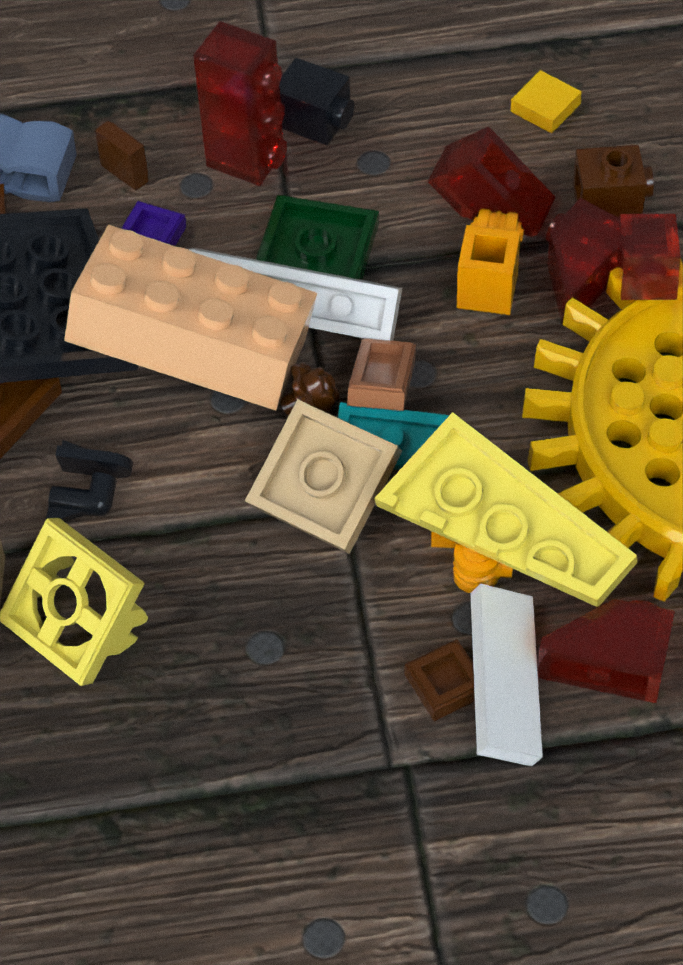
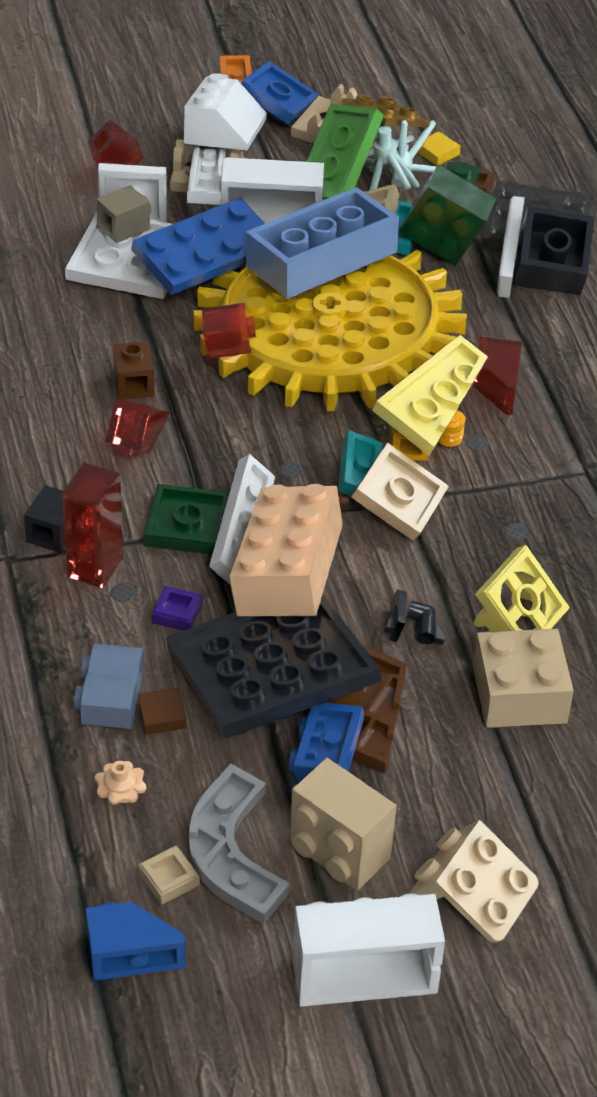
camera: 100 degrees left, 10 degrees down
reddish brown tile [95,121,149,191] -> none
nougat tile [347,338,416,411] -> none
reddish brown tile [404,639,475,721] -> none
light orange brick [457,208,524,315] -> none
white tile [470,583,543,766] -> none
yellow tile [510,70,582,134] -> none
clear red slope [546,198,635,324] -> none

